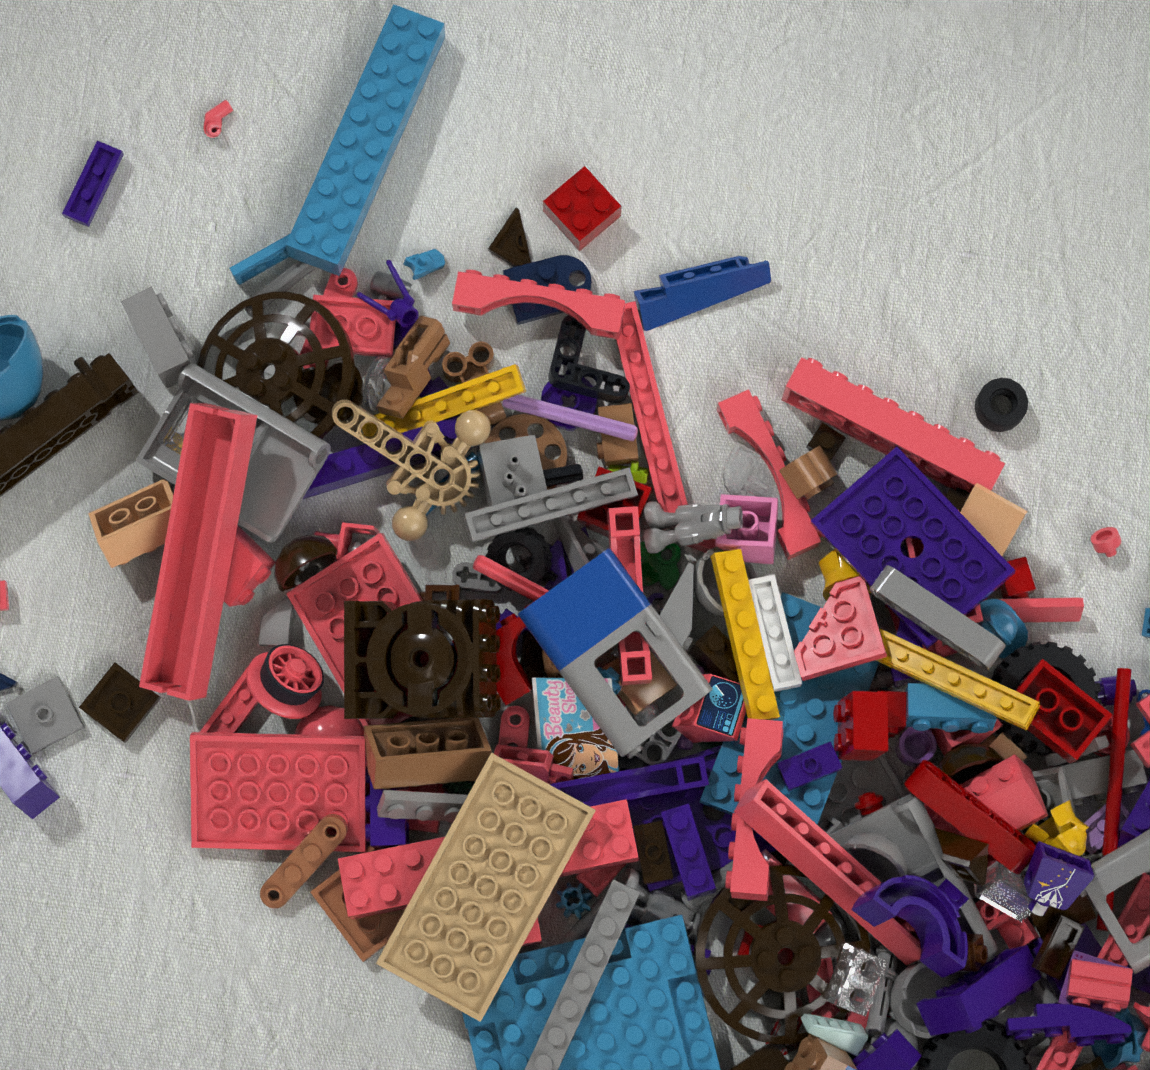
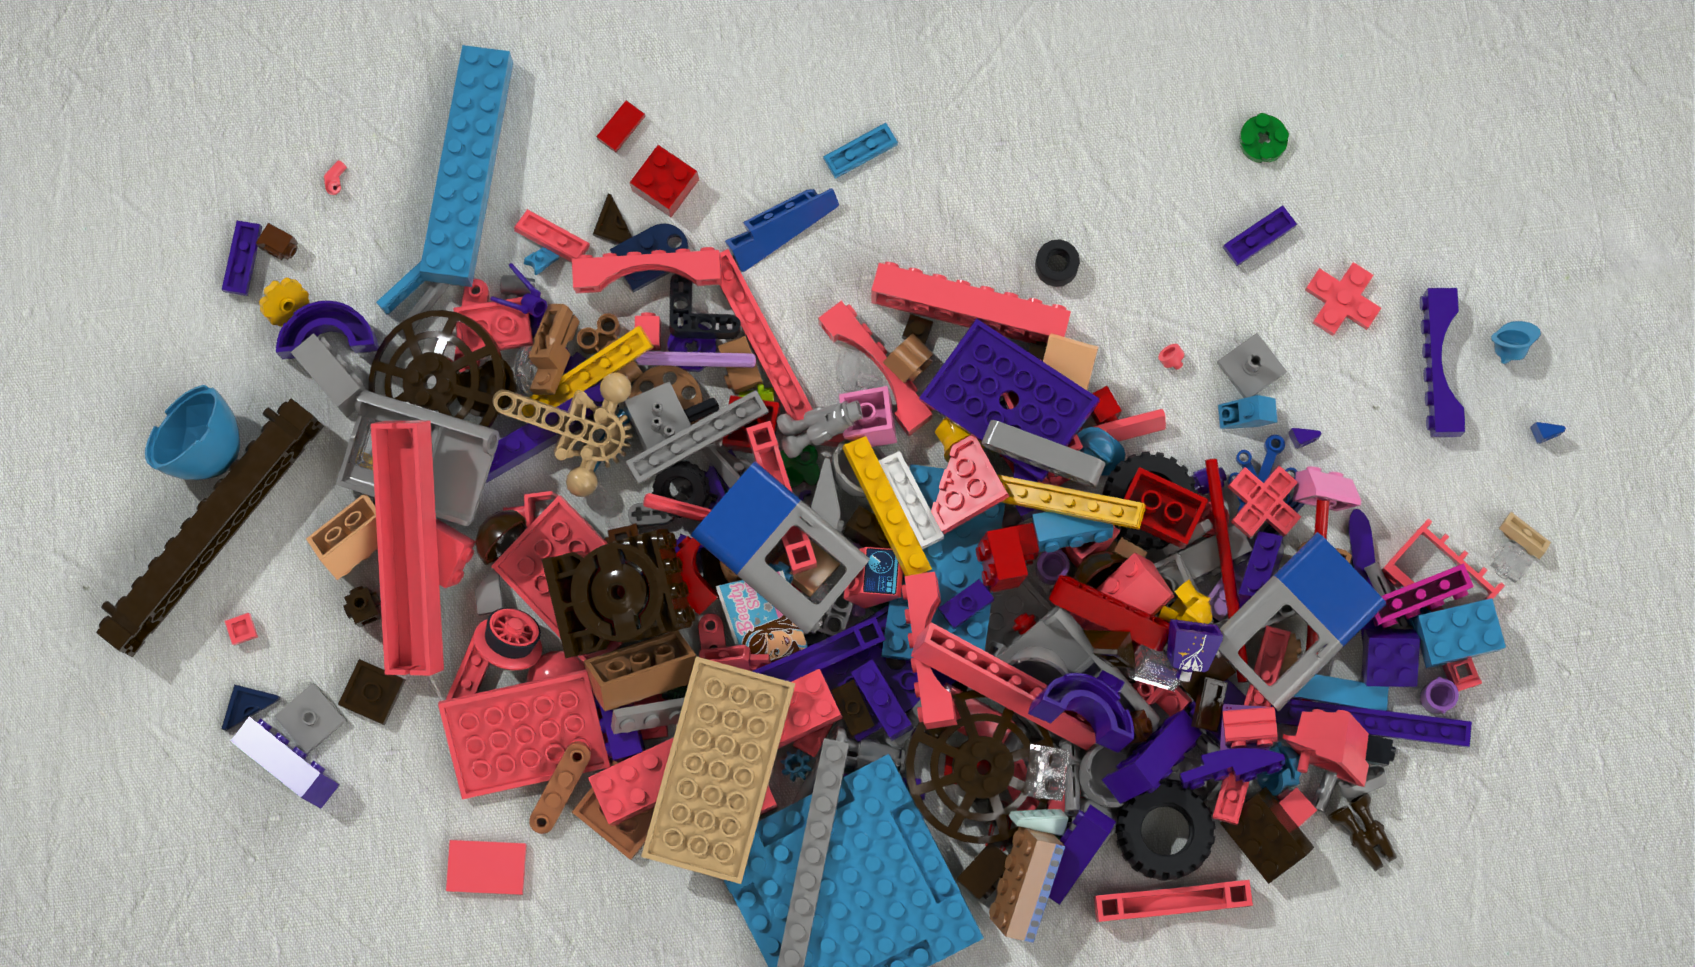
camera: 10 degrees left, 0 degrees up
none -> reddish brown window [256,223,298,260]
none -> yellow plant [259,277,310,327]
none -> dark purple brick [276,301,379,359]
none -> dark brown brick [343,586,382,627]
none -> coral tile [446,840,527,895]
none -> coral tile [514,209,590,262]
none -> red tile [596,100,646,153]
none -> coral brick [635,312,661,350]
none -> dark azure tile [823,123,898,179]

